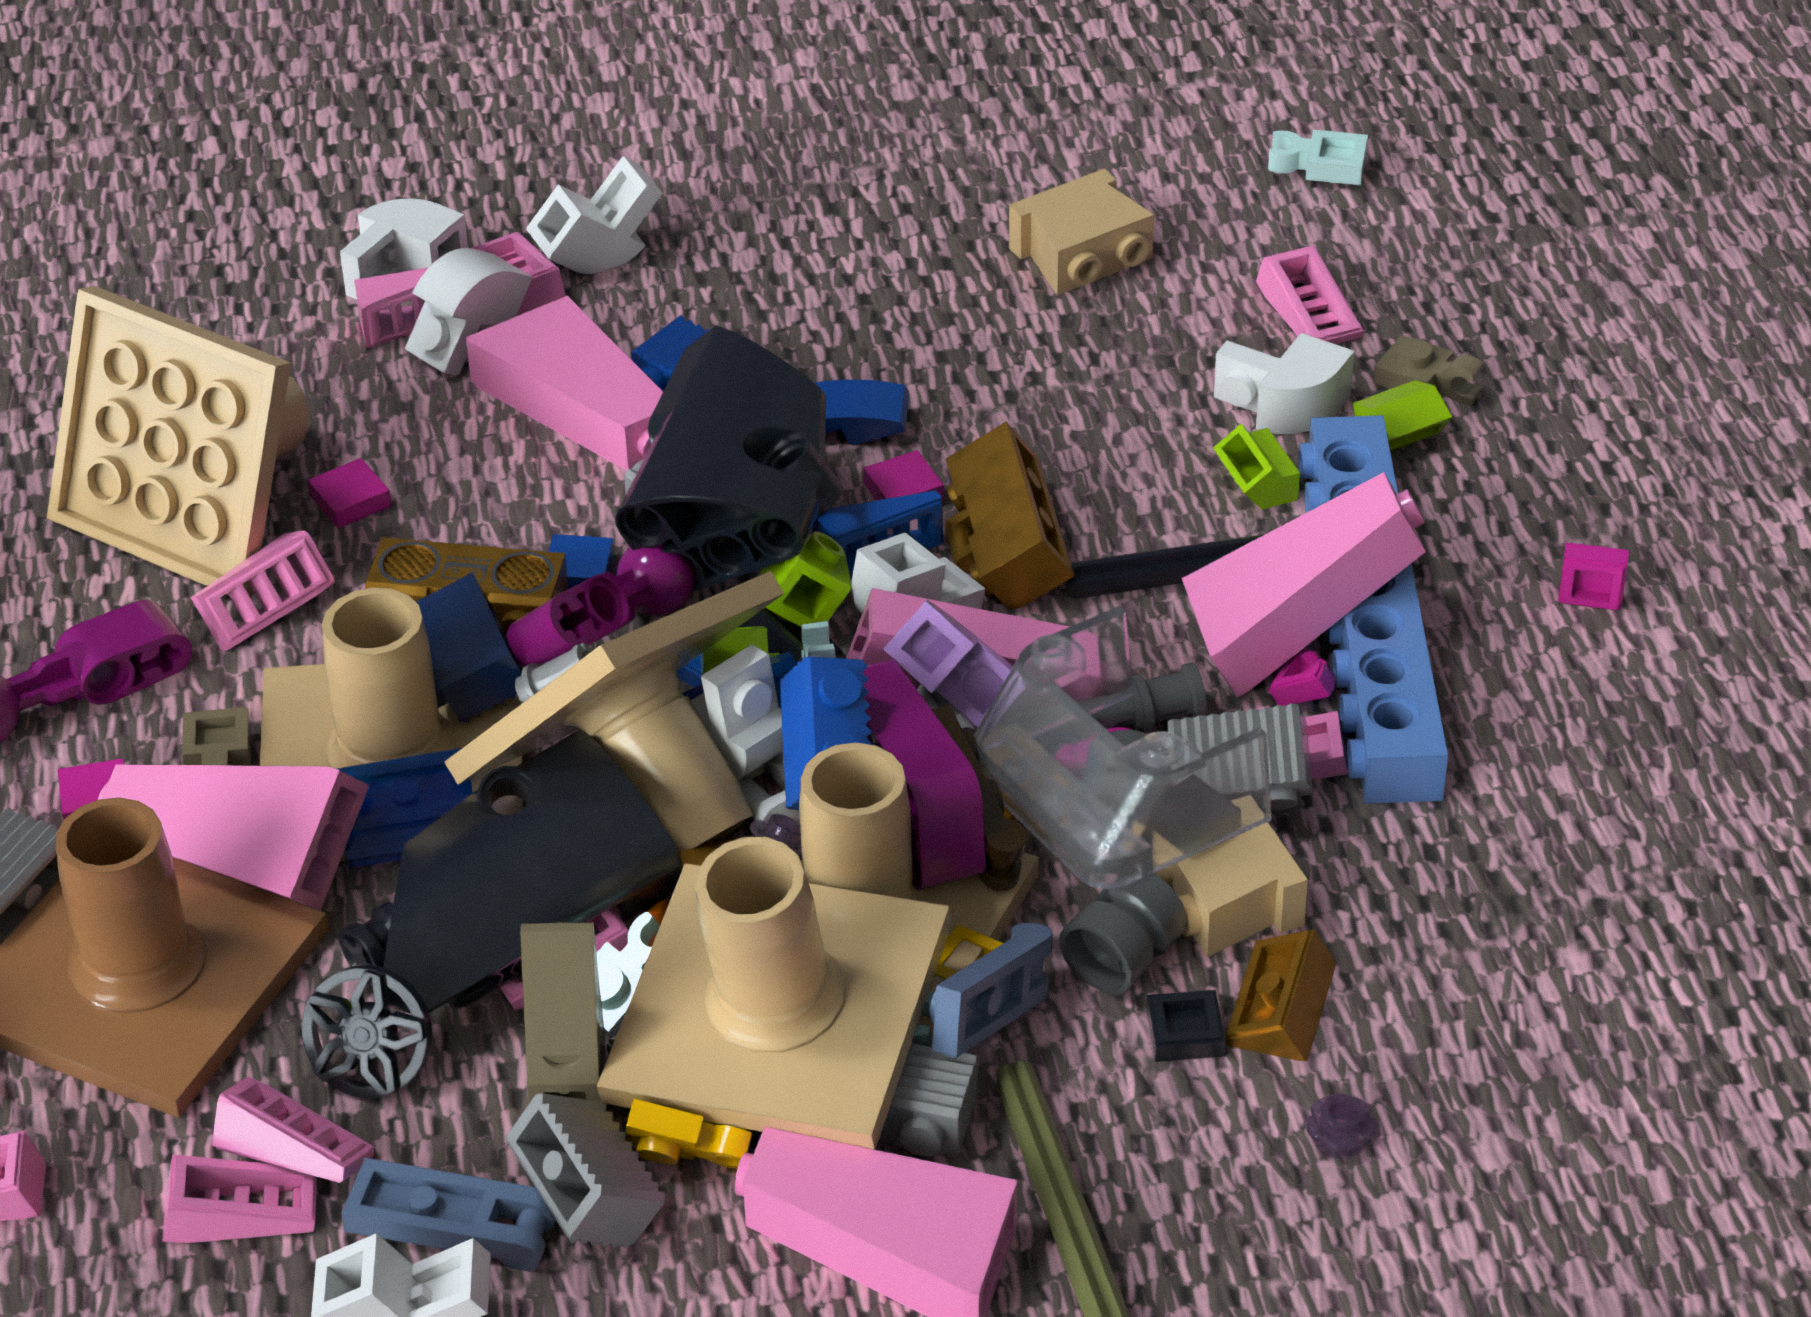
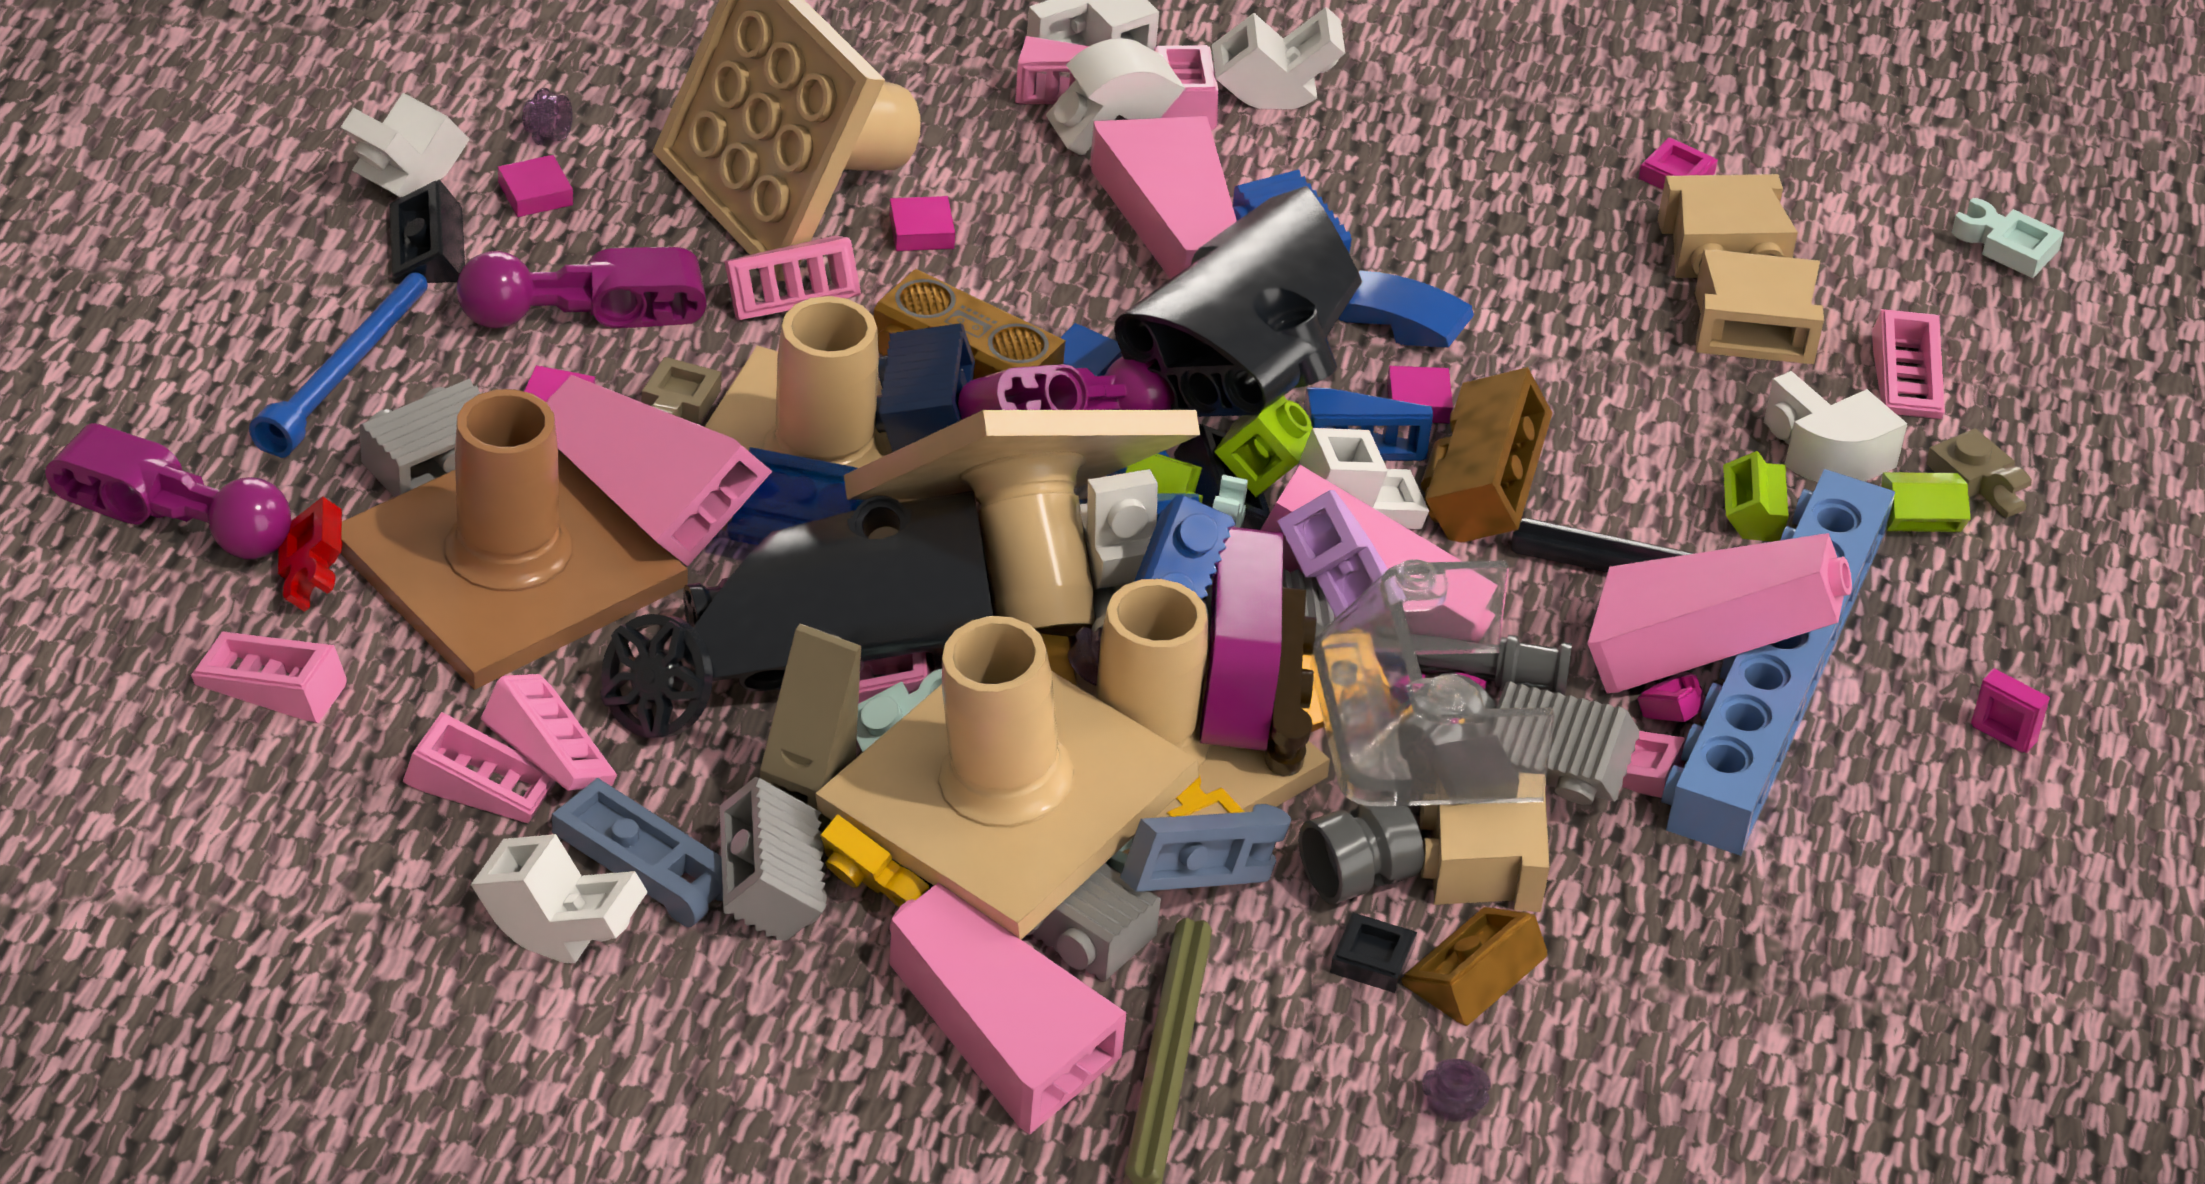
camera: 20 degrees right, 0 degrees up
none -> dark pink tile [1638,138,1718,190]
none -> tan hips [1695,249,1824,364]

